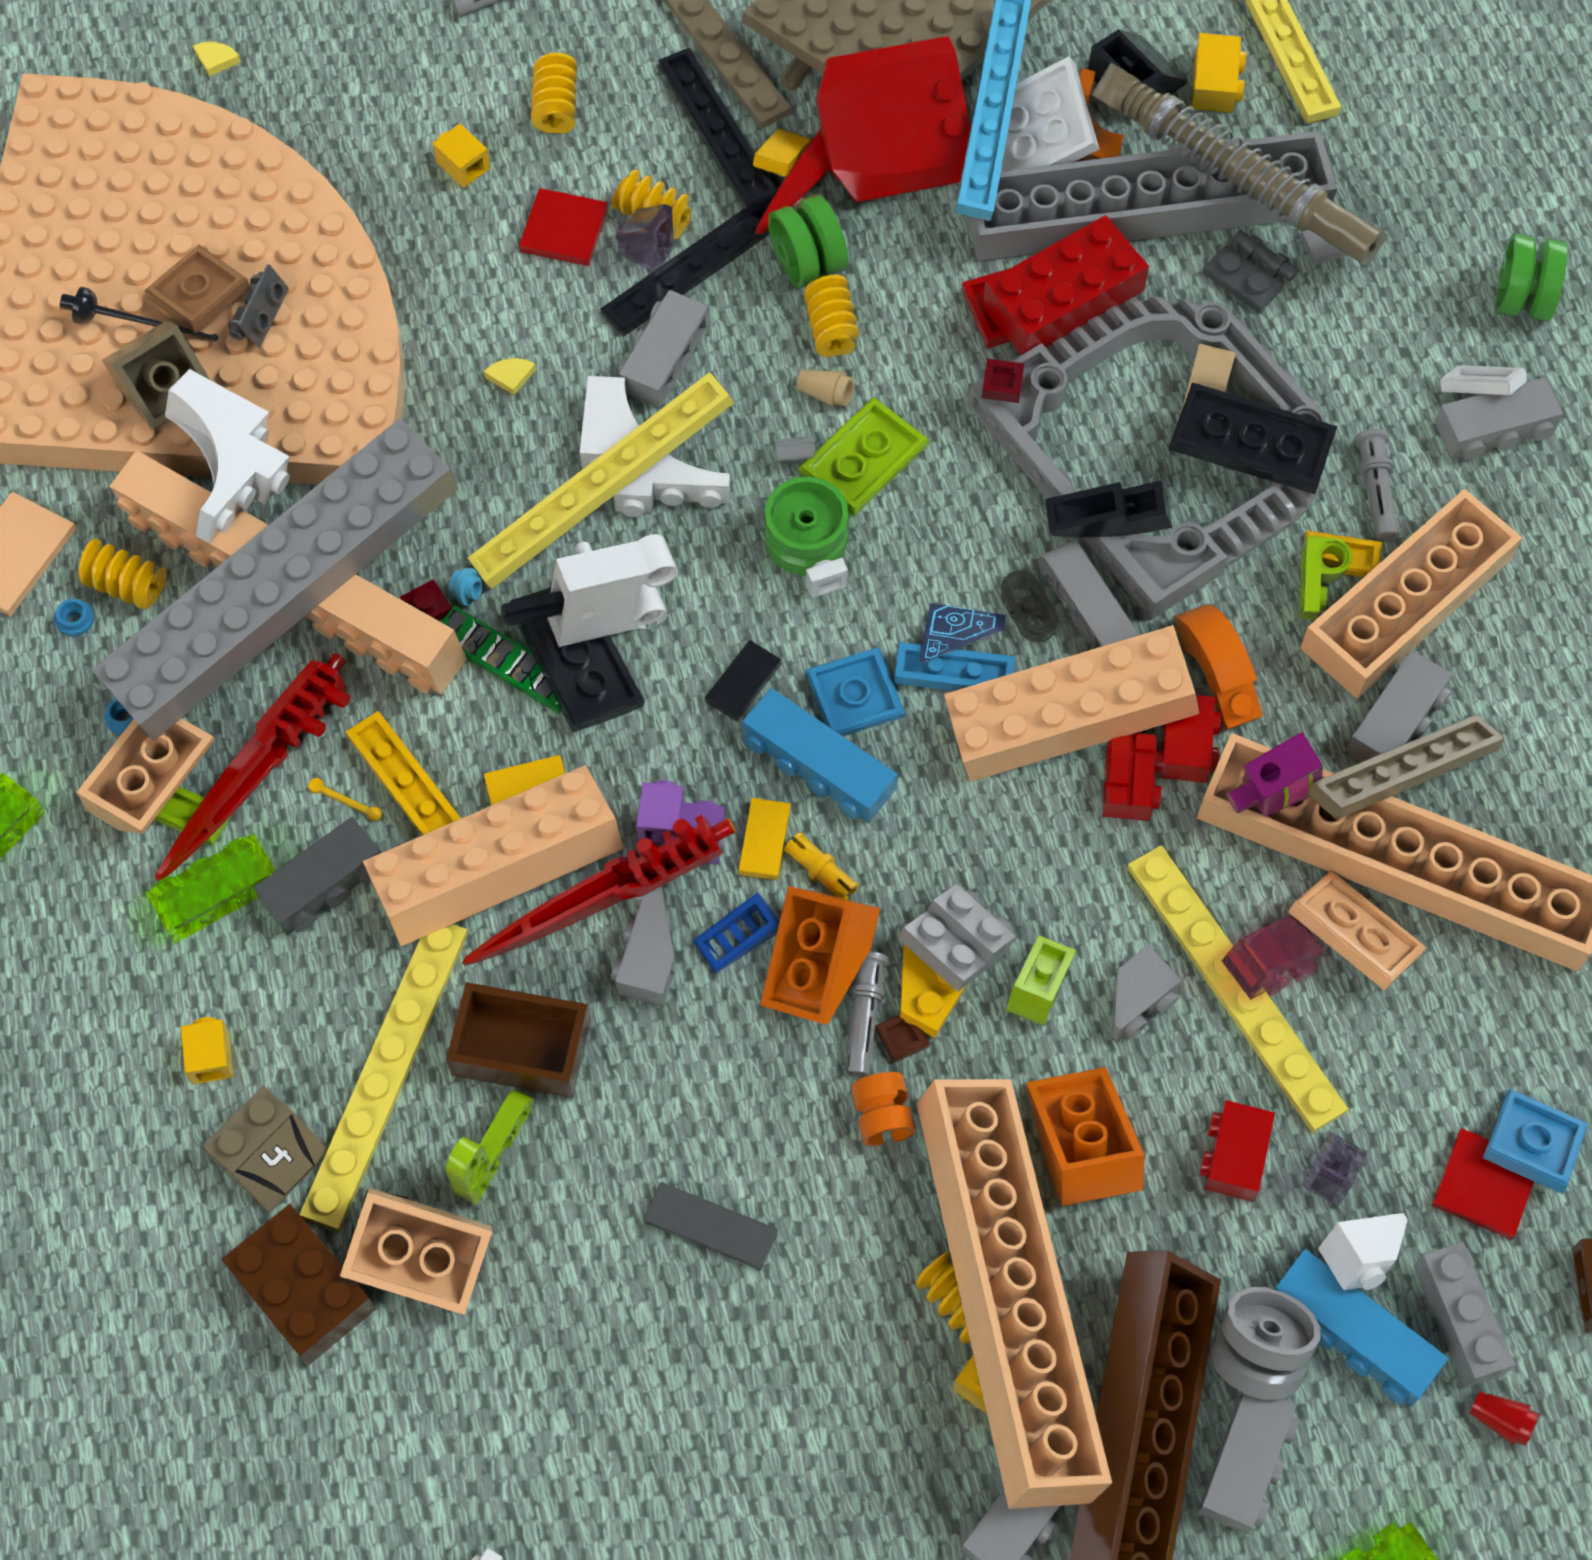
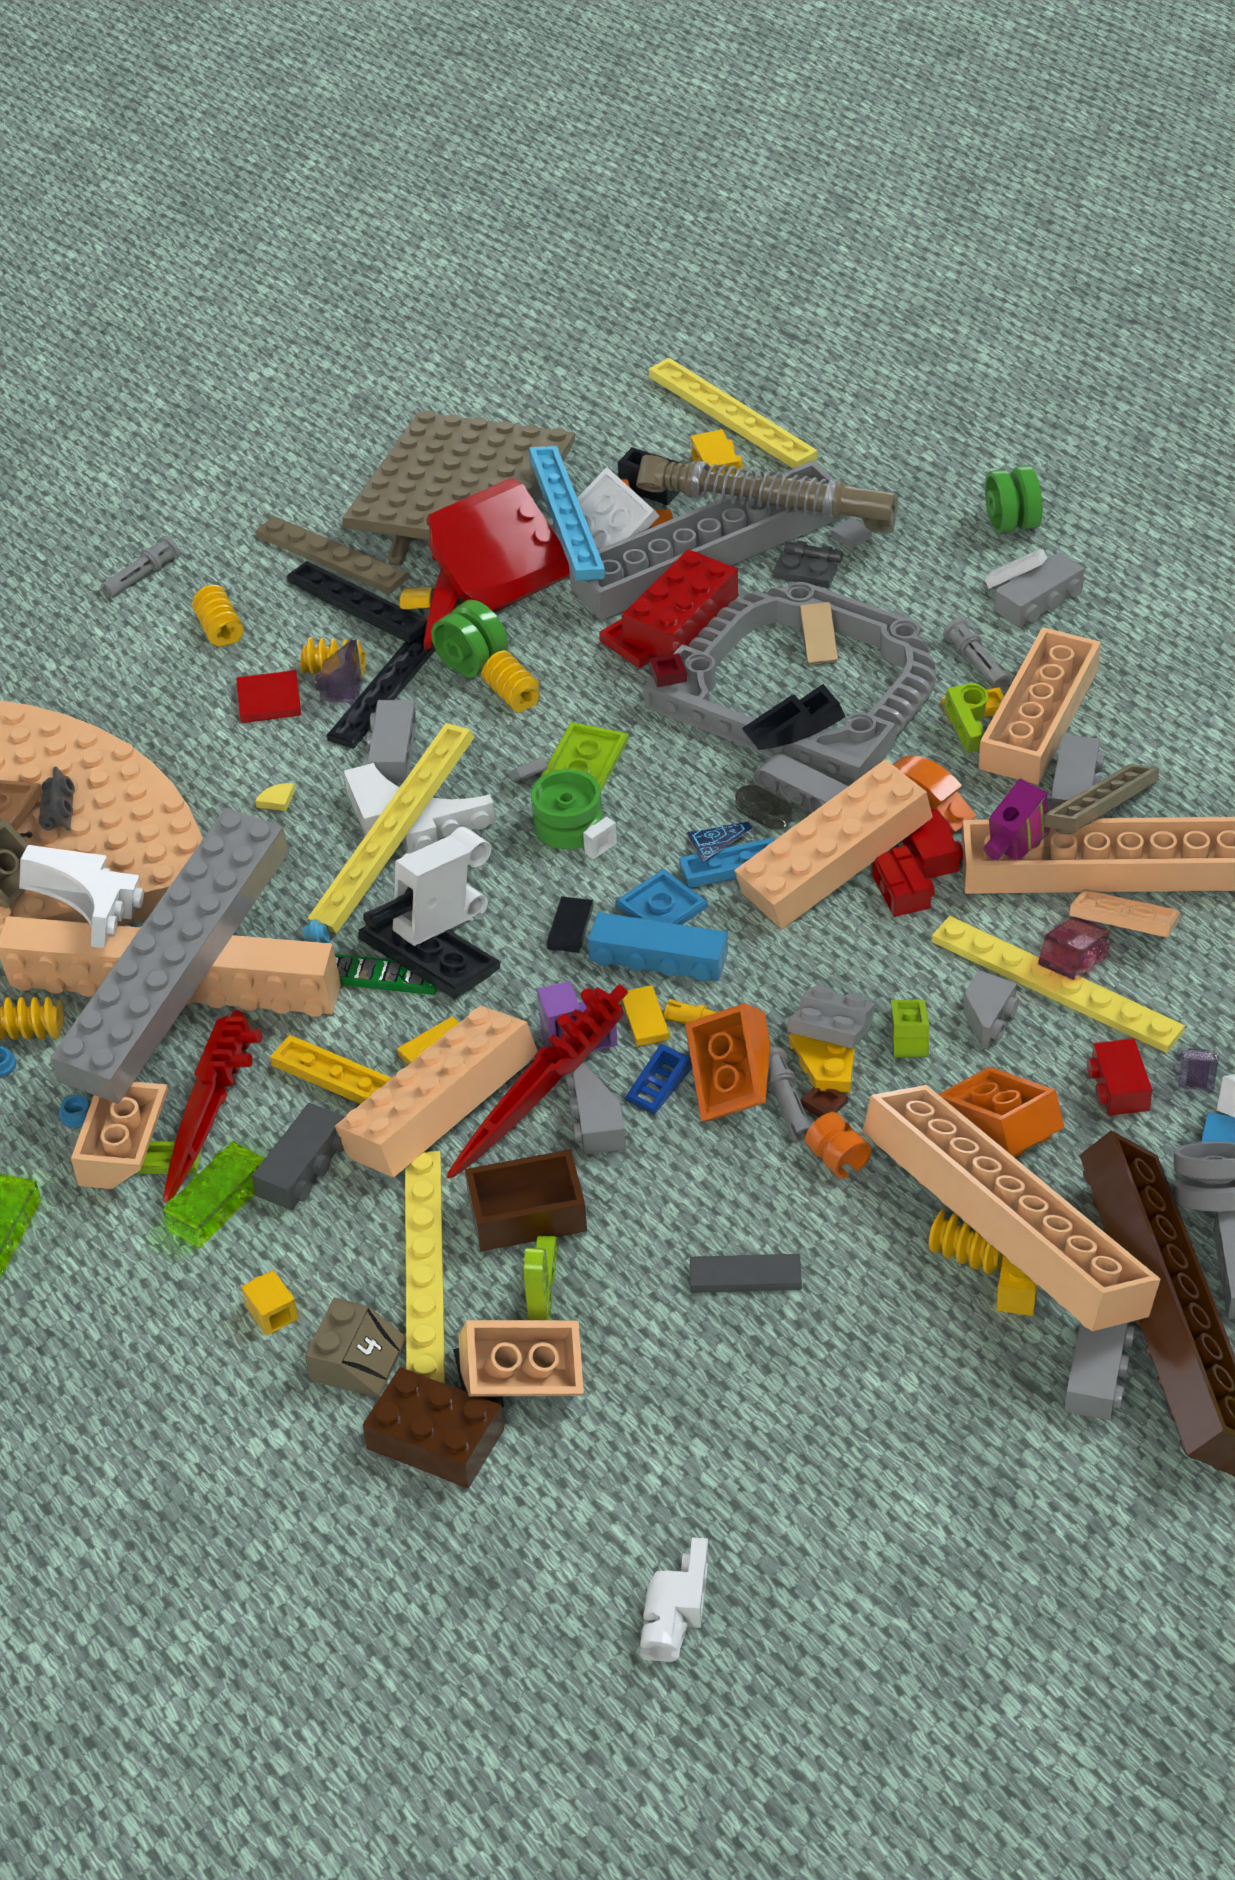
camera: 20 degrees left, 20 degrees down
yellow hinge [308,778,382,822] -> none
yellow brick [433,123,491,188] -> none
tan cone [796,369,854,408] -> none
black tile [1169,382,1338,495] -> none

